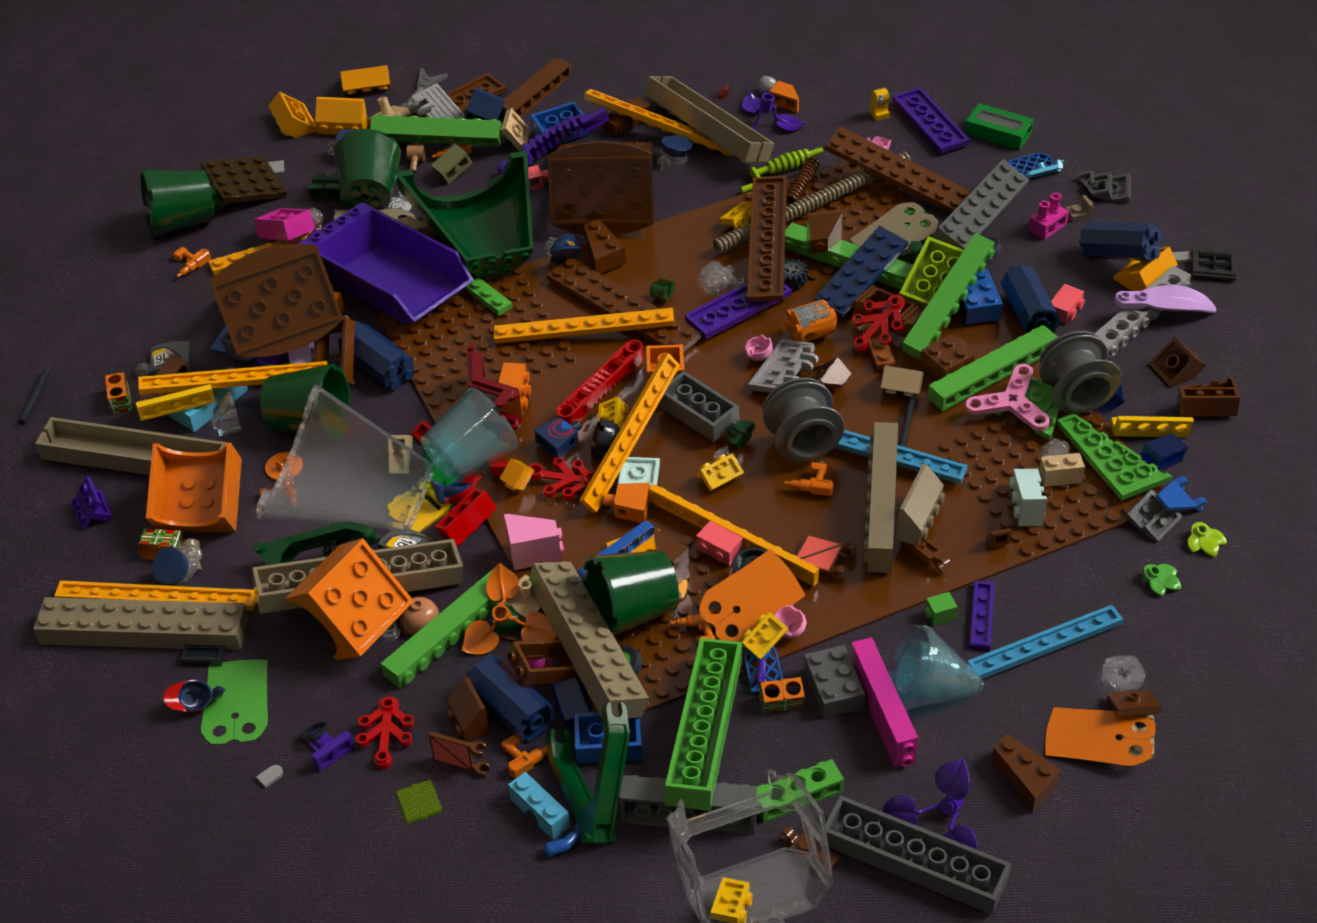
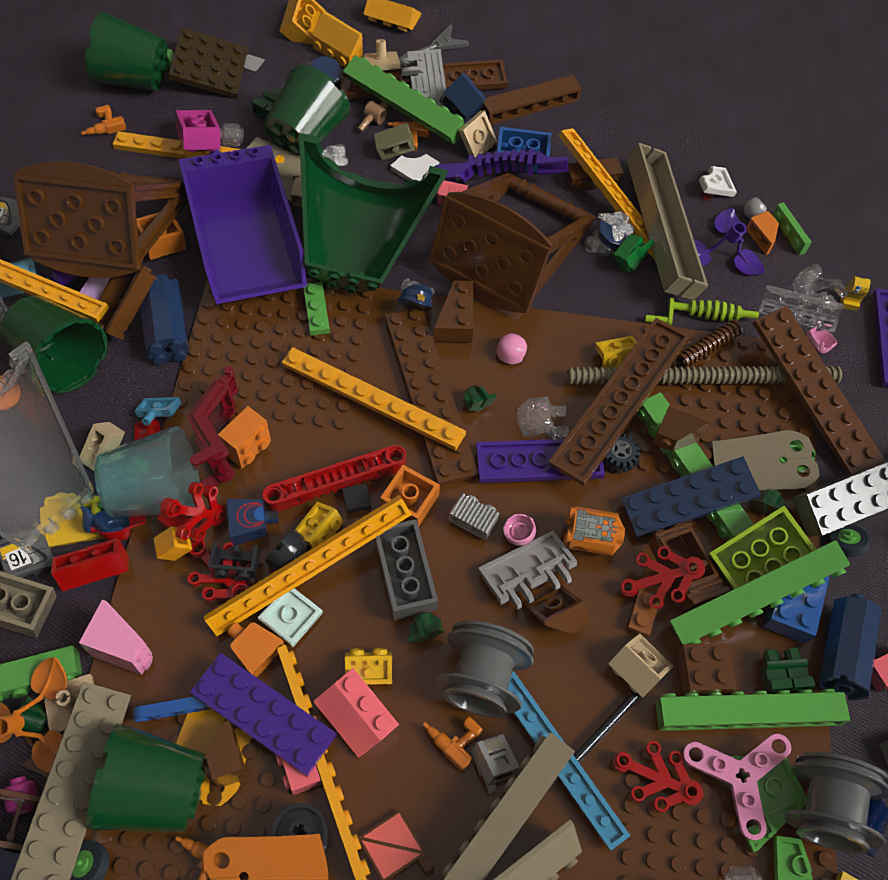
camera: 25 degrees right, 15 degrees up
none -> dark azure plate [135,397,181,425]
none -> red plant [160,482,226,542]
none -> dark purple plate [190,653,337,777]
none -> black window [208,542,260,581]
none -> coral slope [313,668,399,758]
none -> black piece [342,484,371,513]
none -> white tile [390,154,440,181]
none -> light grey brick [448,493,499,541]
none -> light grey piece [470,734,519,794]
none -> bright pink hair [496,333,527,364]
none -> clear animal [598,212,634,242]
none -> red plant [611,741,703,813]
none -> green piece [614,234,655,272]
none -> white tile [699,166,737,197]
none -> clear fence [759,285,844,333]
none -> dark green hips [760,648,815,694]
none -> bright green plate [772,202,811,255]
none -> clear hair [793,264,848,311]

